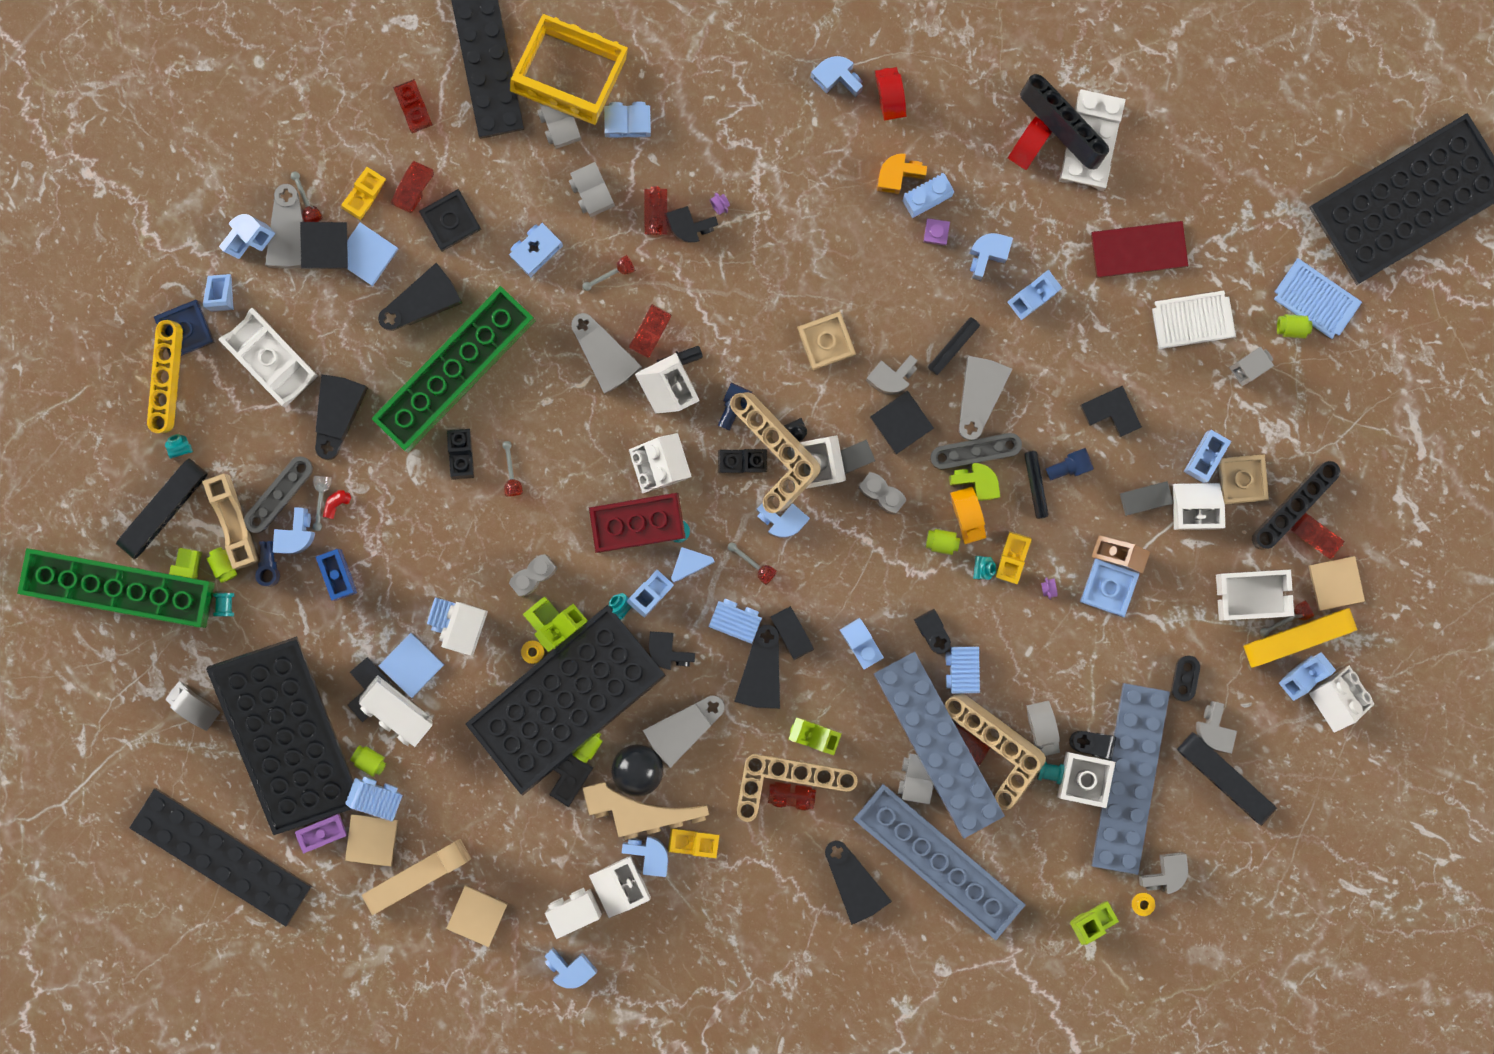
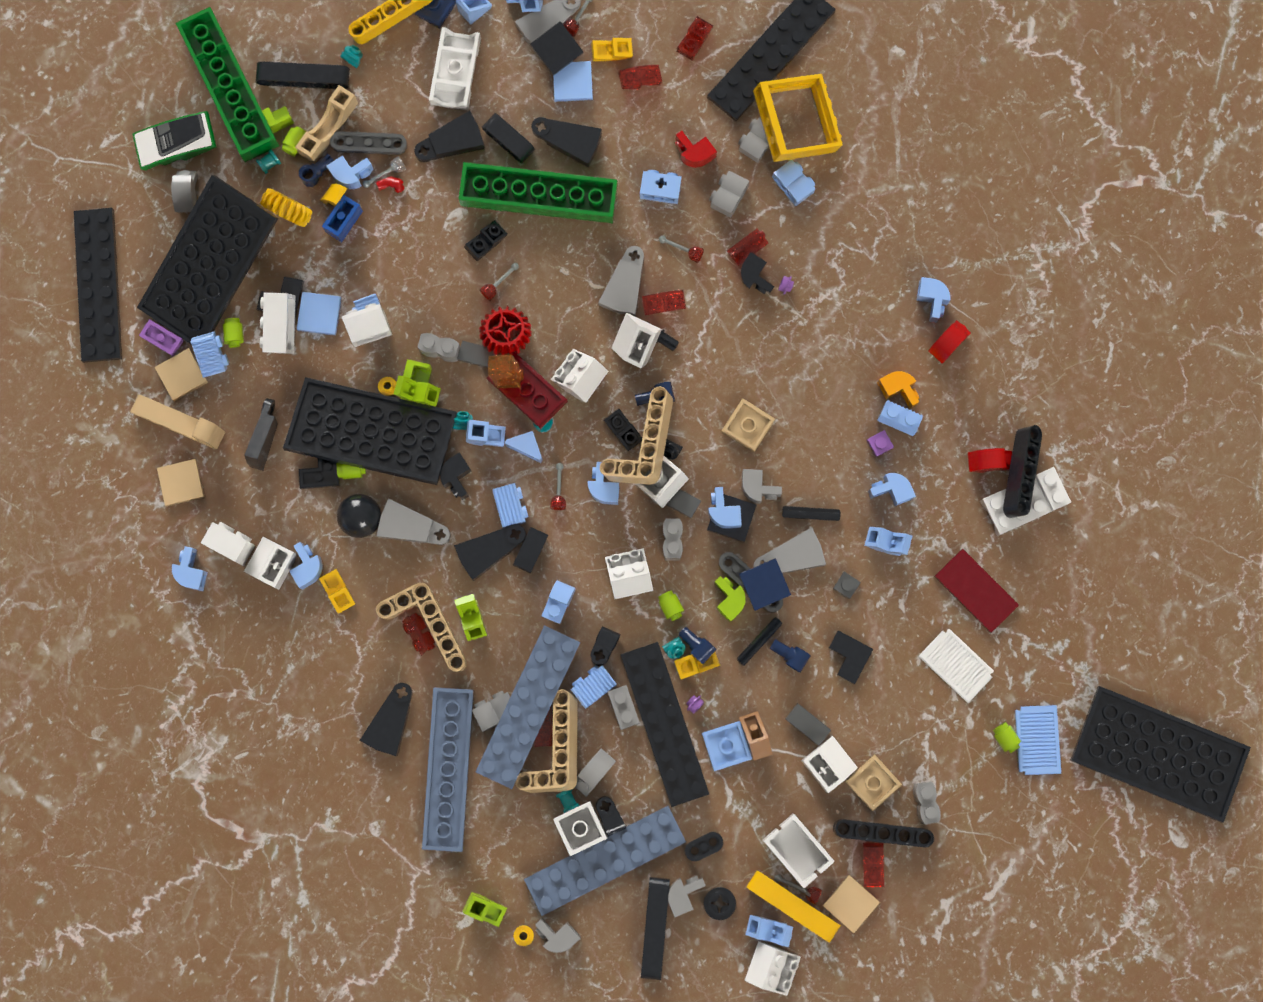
camera: 55 degrees right, 5 degrees down
black tile [419,189,482,252] -> none
tan arch [583,781,710,840] -> none
light orange brick [950,487,987,544] -> none
light blue brick [1184,430,1231,483] -> none
light grey brick [1229,347,1274,386] -> none
none -> slope [132,111,217,171]
none -> black piece [244,398,278,471]
none -> yellow gear [260,188,313,227]
none -> yellow slope [320,184,347,207]
none -> dark grey tile [457,341,500,370]
none -> red gear [479,305,532,358]
none -> black beam [482,113,535,164]
none -> clear orange brick [488,354,524,388]
none -> white slope [605,549,653,599]
none -> light grey brick [608,685,640,730]
none -> black plate [620,642,709,807]
none -> red brick [675,130,717,168]
none -> dark blue pin [679,627,717,664]
none -> black gear [704,887,736,920]
none -> light blue brick [708,487,742,528]
none -> dark blue tile [739,558,791,611]
none -> dark grey plate [833,572,861,599]
none -> light grey brick [913,781,941,824]

